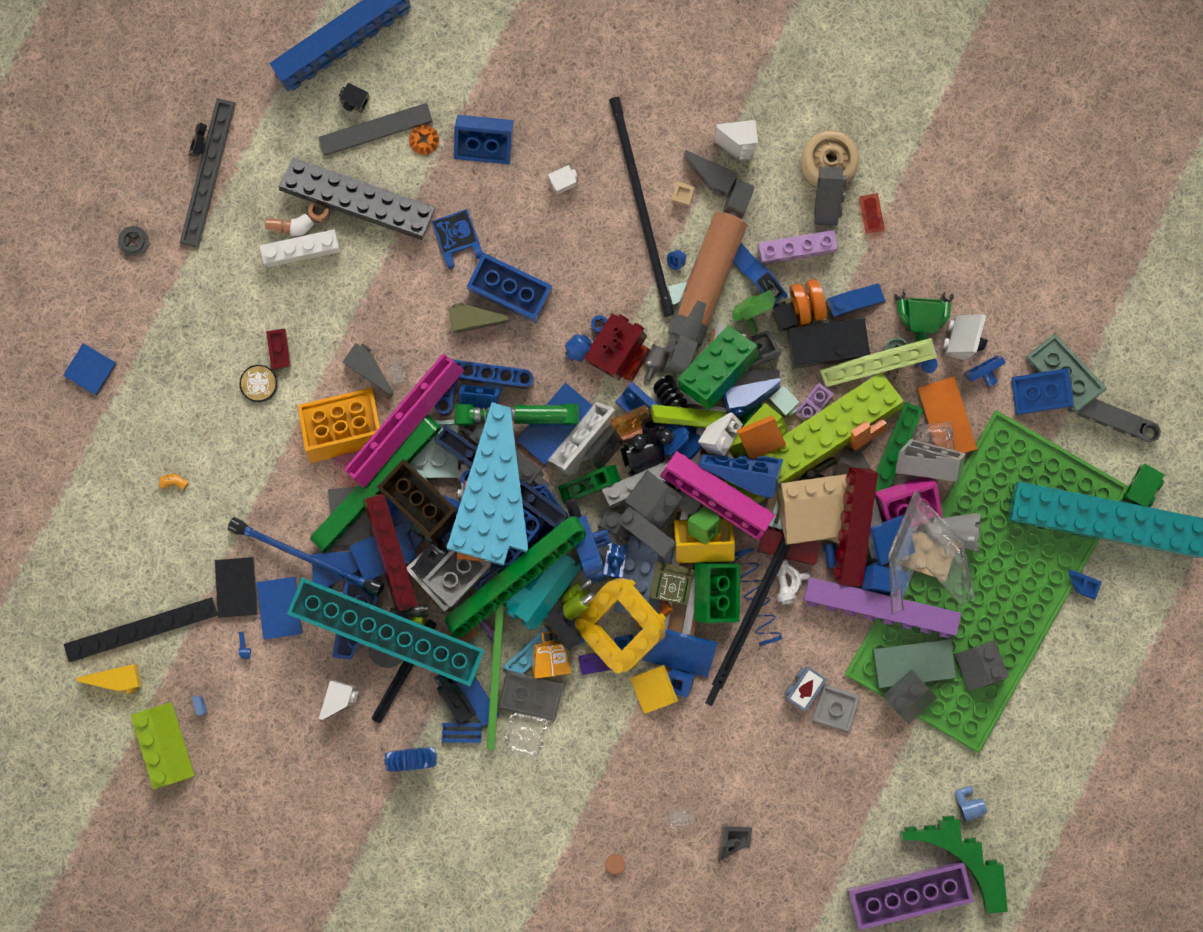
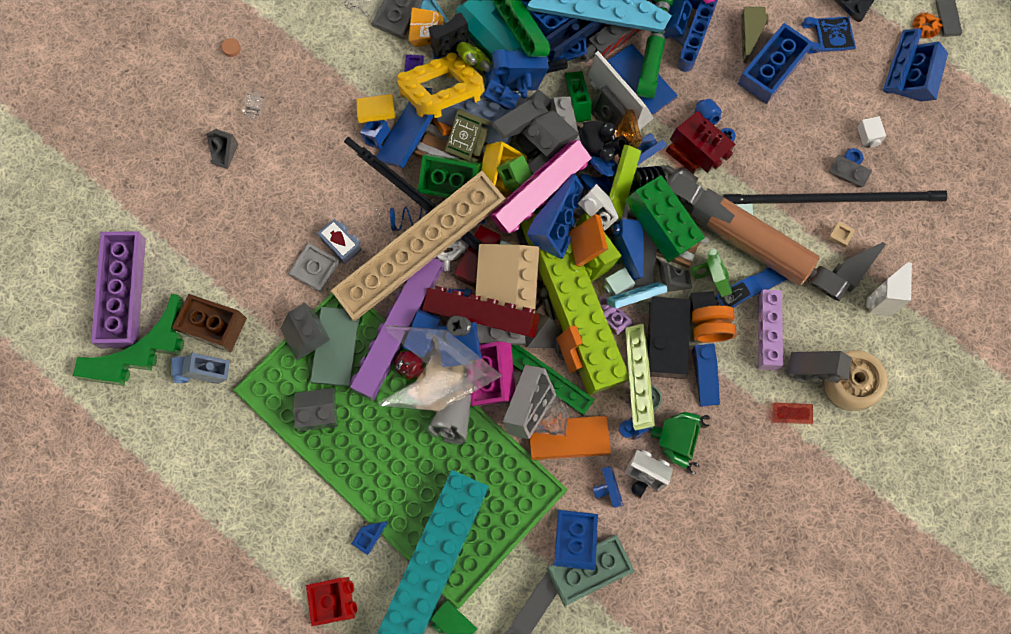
camera: 105 degrees right, 10 degrees down
blue tile [667,250,687,270] -> none
none -> reddish brown slope [172,294,247,353]
none -> sand blue brick [181,353,230,384]
none -> red plate [306,577,357,627]
none -> tan plate [331,171,506,321]
none -> dark red head [394,351,424,380]
none -> dark grey wheel [447,316,471,337]
none -> medium azure tile [607,282,668,309]
none -> flat silver plate [829,155,872,187]
none -> blue tile [844,148,864,165]
none -> blue tile [883,28,922,93]

